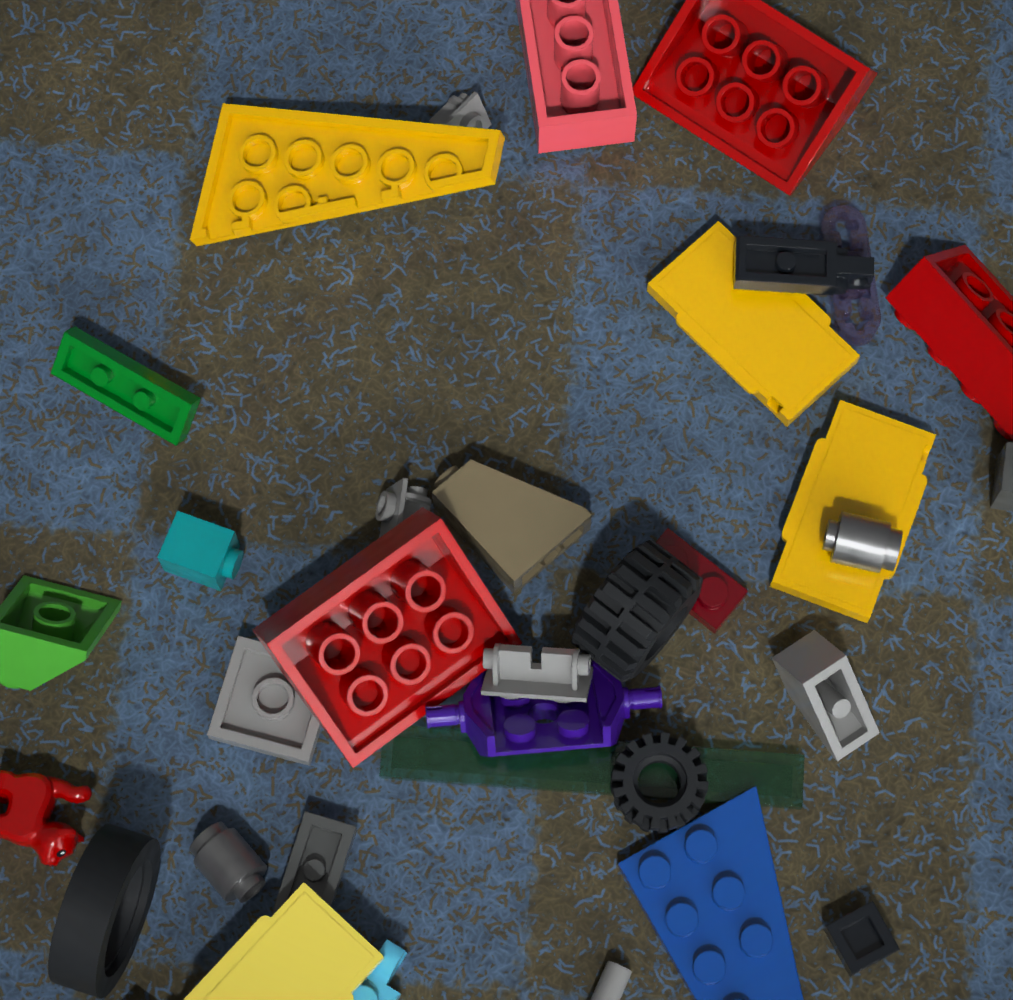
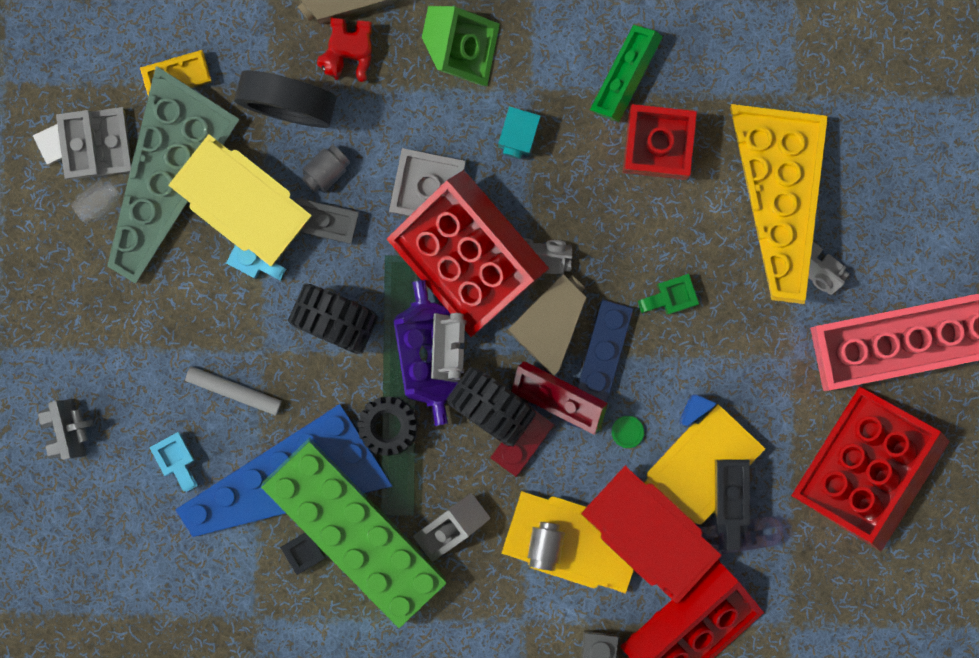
camera: 75 degrees right, 15 degrees up
none -> bright green brick [261,437,447,628]
none -> black tyre [288,284,378,354]
none -> dark red plate [511,361,608,435]
none -> dark blue plate [567,300,633,433]
none -> red piece [580,465,722,604]
none -> green piece [611,416,644,448]
none -> red brick [622,104,697,180]
none -> green plate [637,274,699,315]
none -> blue slope [679,394,717,426]

